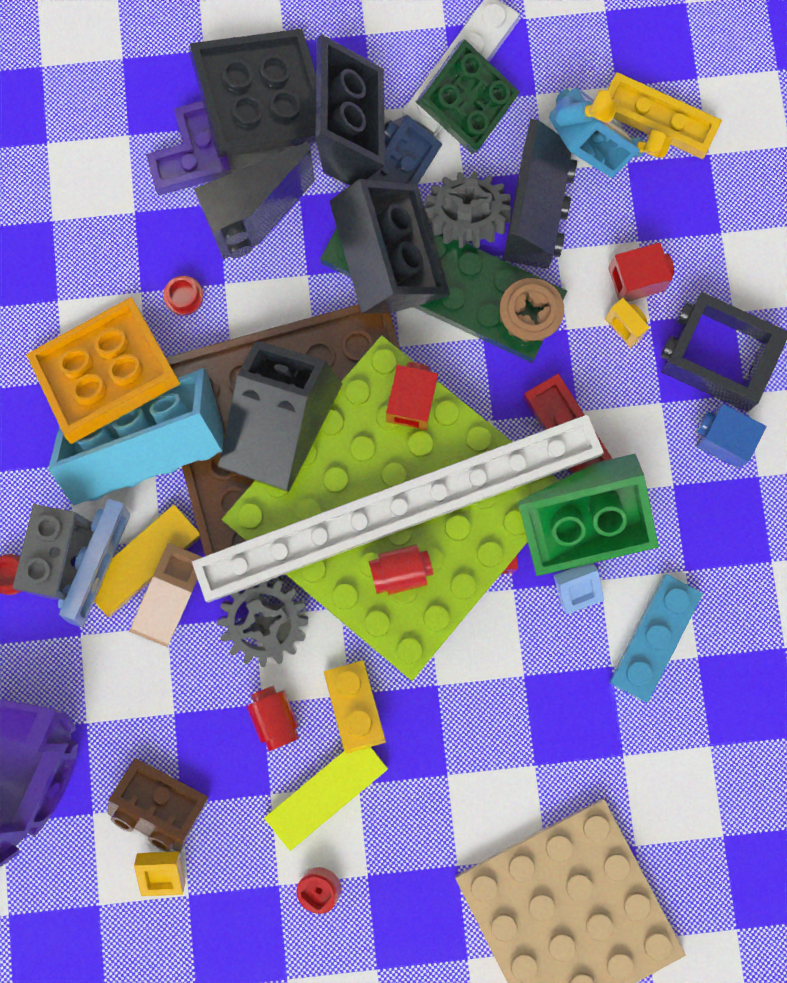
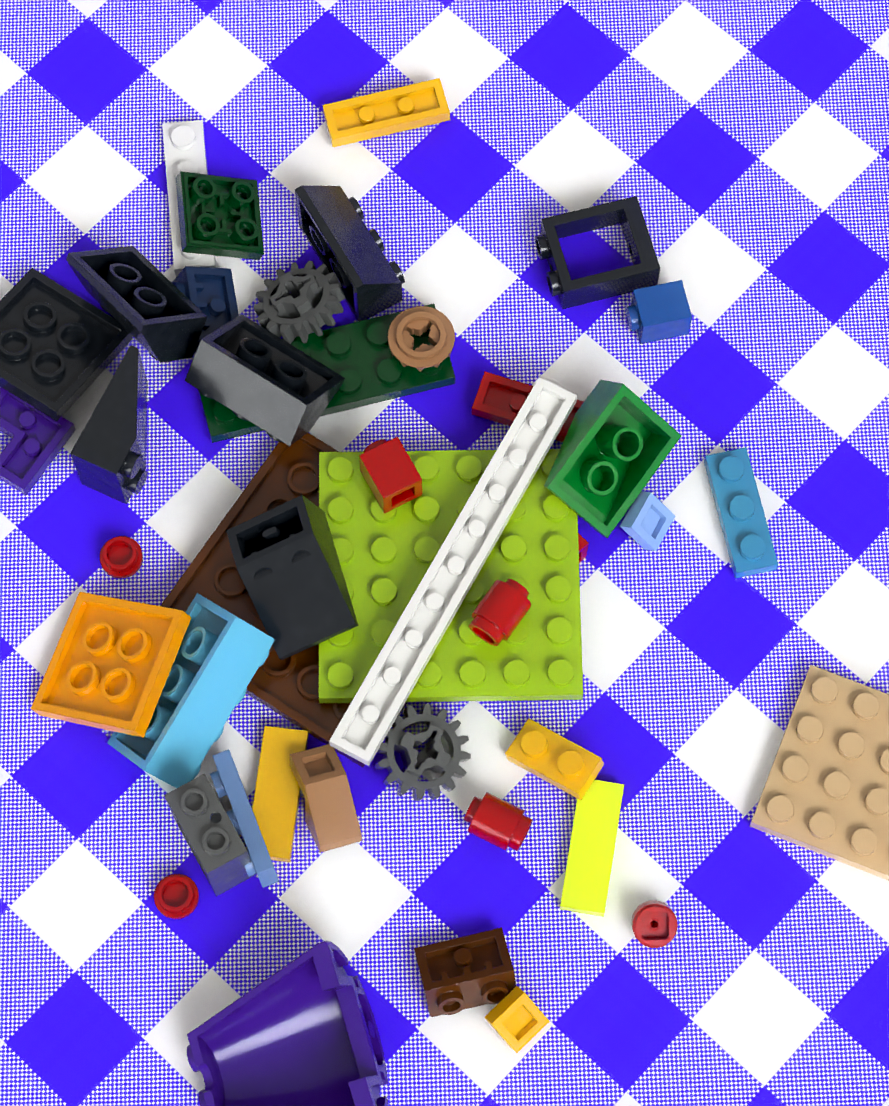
camera: 40 degrees left, 10 degrees down
dark azure torso [549,88,672,178] -> none
yellow plate [605,298,650,348] -> none
red brick [608,242,674,302] -> none

